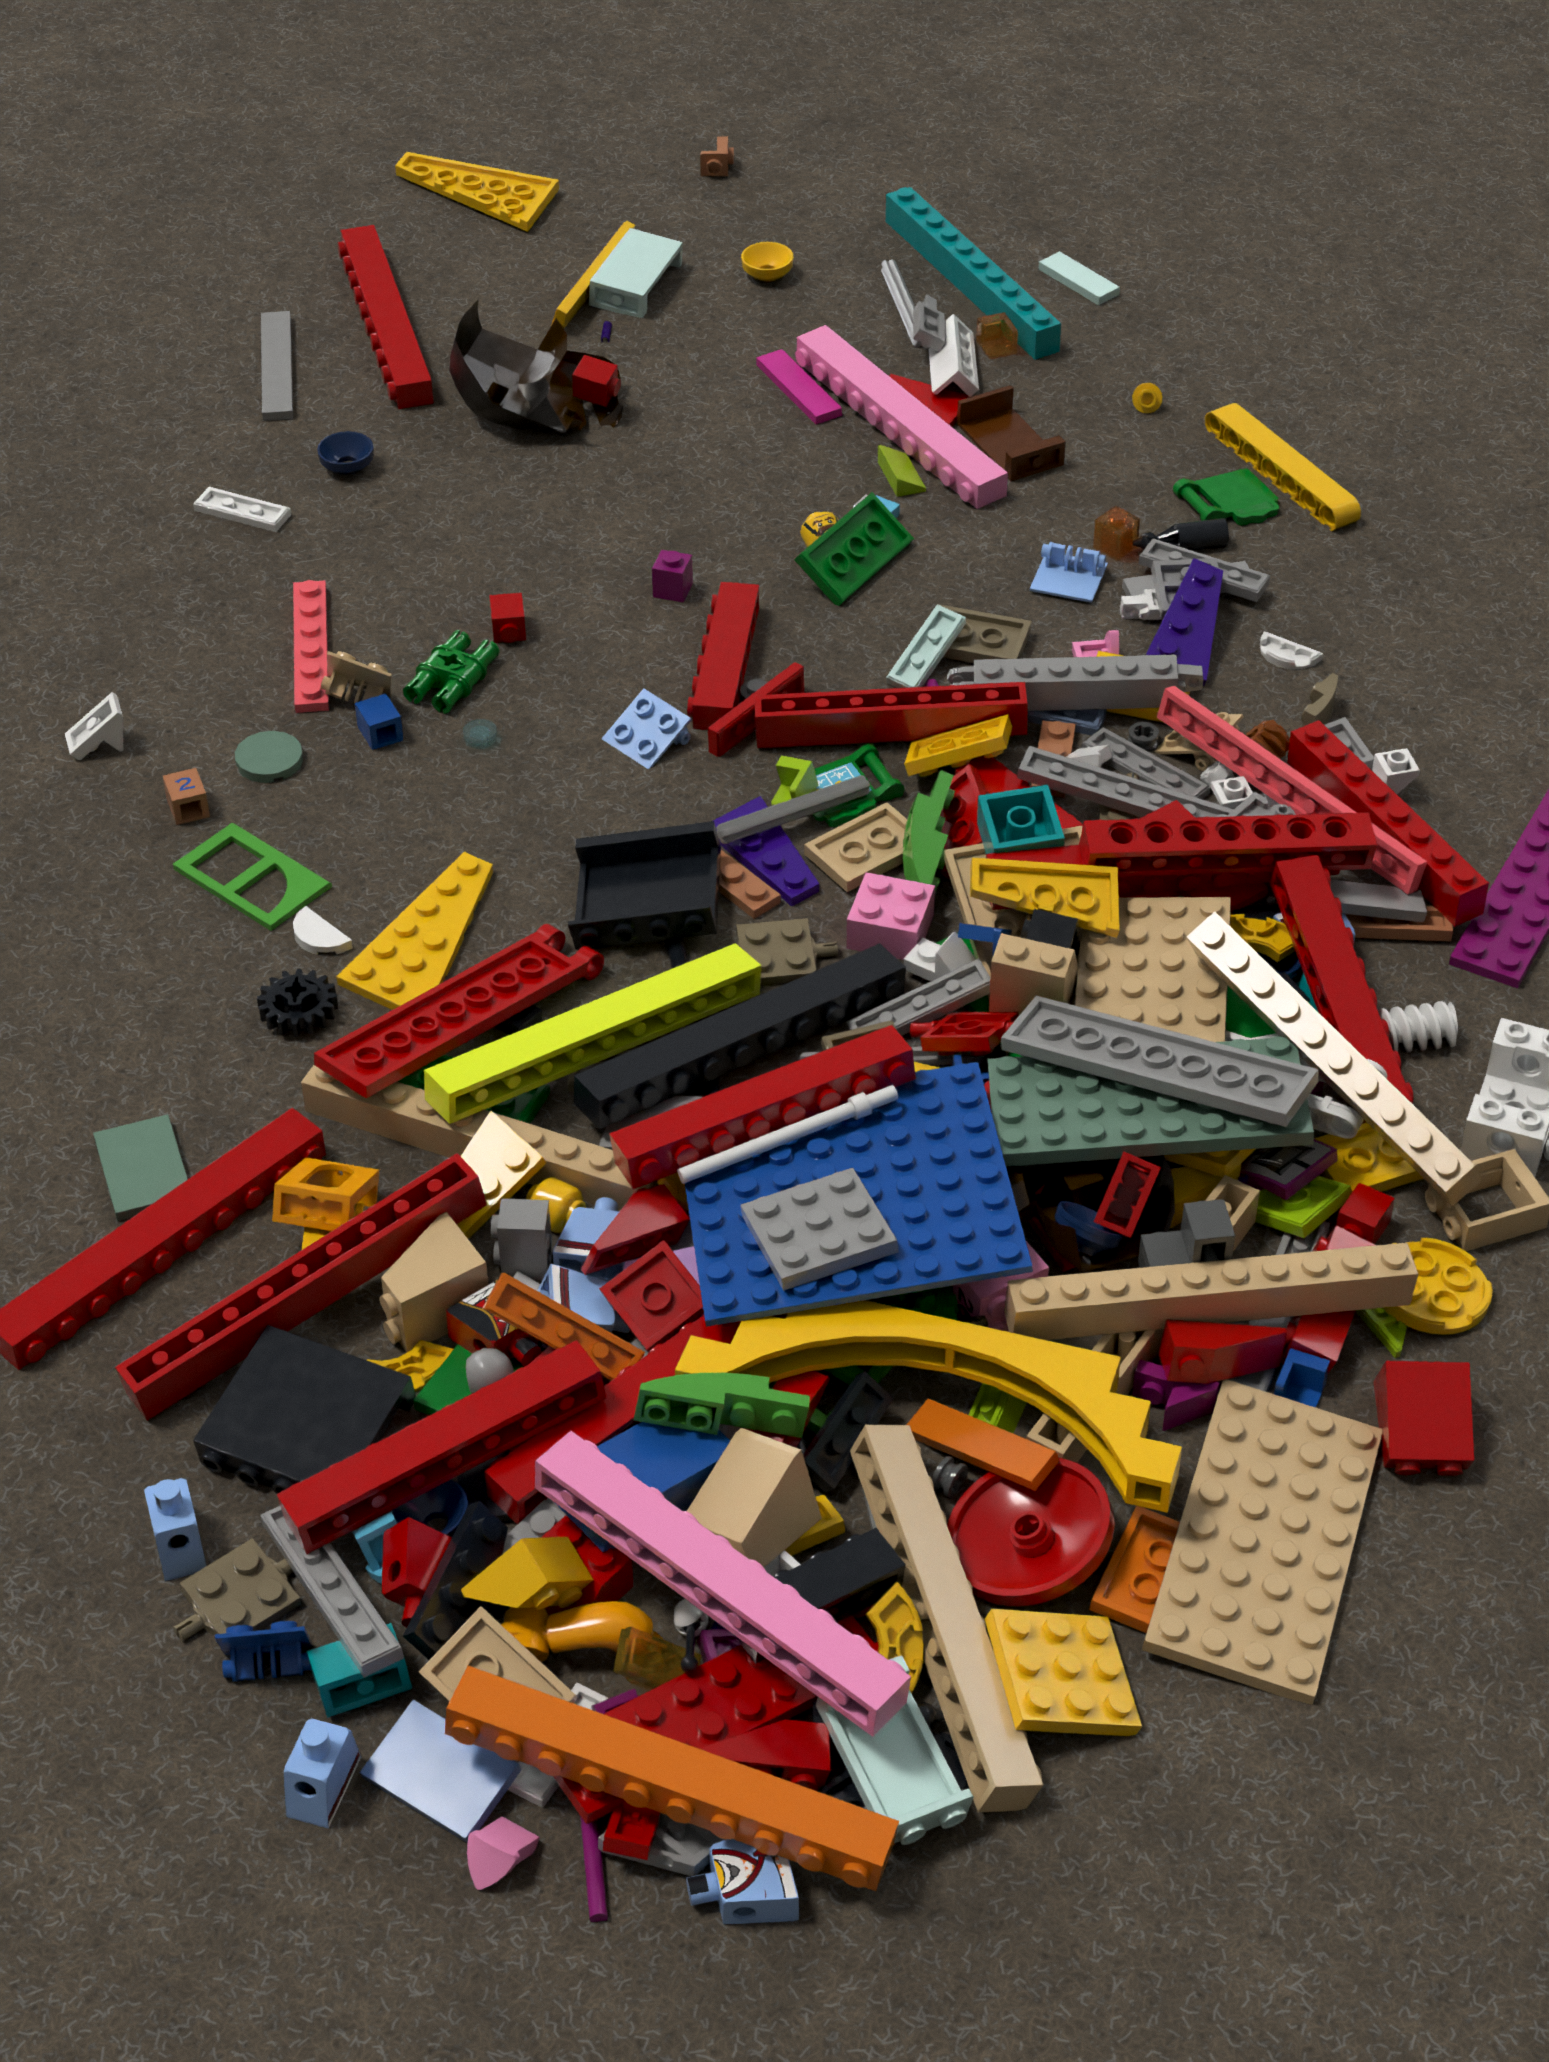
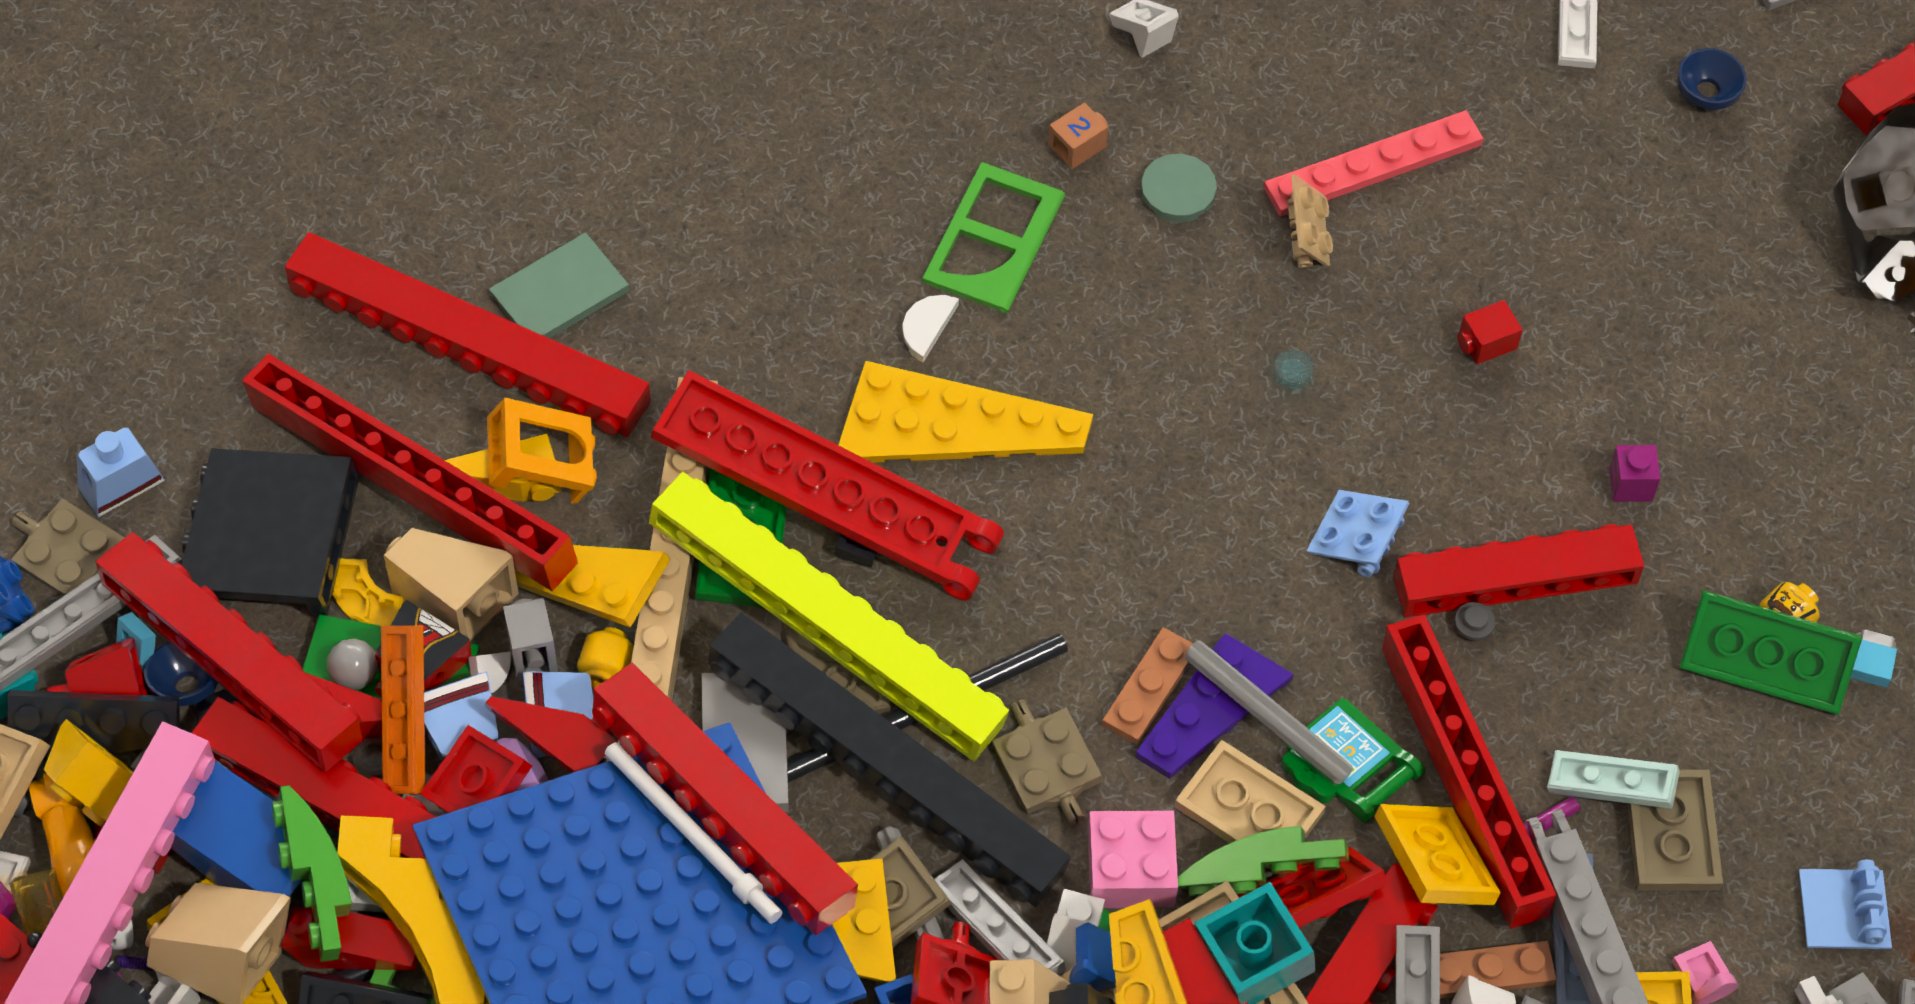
camera: 70 degrees right, 15 degrees up
black gear [257,969,339,1037] -> none
blue brick [355,694,403,750] -> none
green pin [403,630,500,714] -> none
black panel [568,821,721,950] -> none
red tile [708,662,804,757] -> none
light grey plate [740,1168,899,1291] -> none
lime panel [771,756,819,806] -> none

